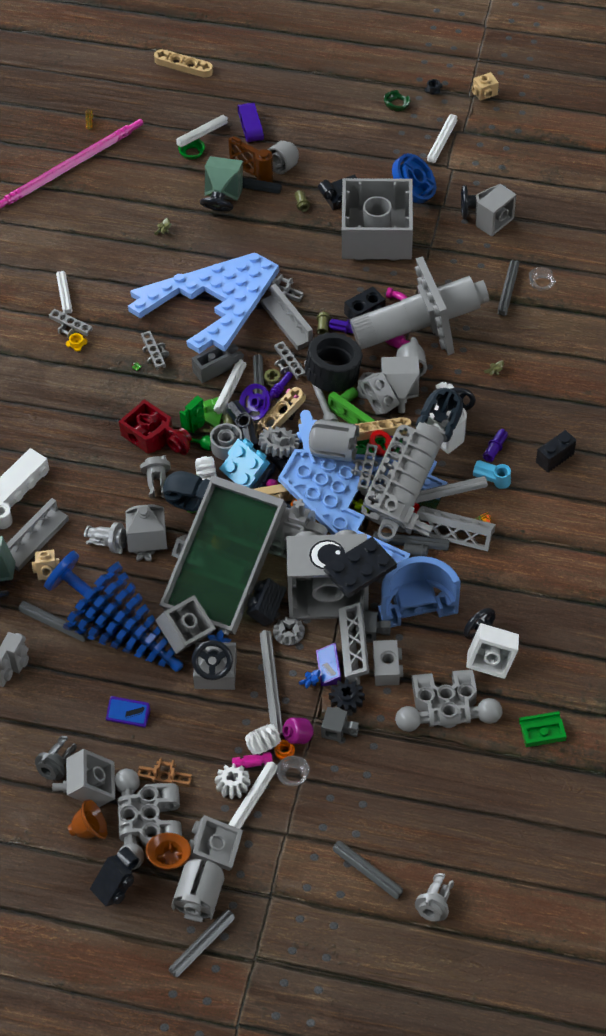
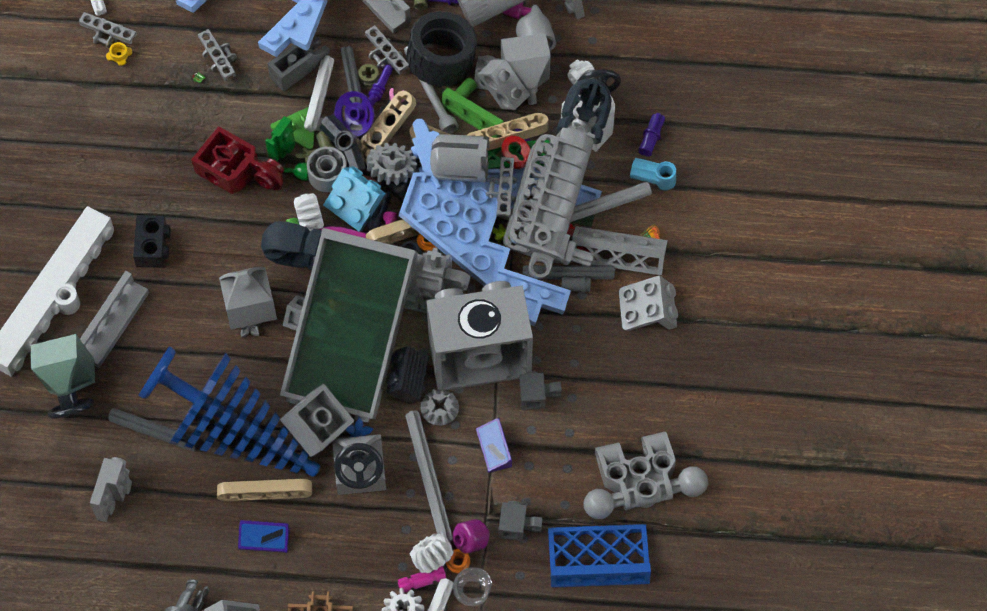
camera: 10 degrees left, 10 degrees up
tan brick [32,549,60,580] -> none
light grey piece [84,522,127,554] -> none
light grey piece [140,455,171,499] -> none
blue plant [298,669,320,689] -> none
black plate [324,536,397,598] -> none
black gear [329,679,365,714] -> none
light grey fence [338,602,369,685] -> none
light grey brick [373,640,403,686] -> none
medium blue piece [378,556,461,627] -> none
white piece [464,608,519,679] -> none
olive plant [484,360,504,375] -> none
green plate [519,711,567,747] -> none
black brick [536,430,576,473] -> none
none -> black brick [133,216,171,268]
none -> tan beam [217,479,312,501]
none -> blue fence [548,524,651,587]
none -> light grey bracket [619,275,678,331]

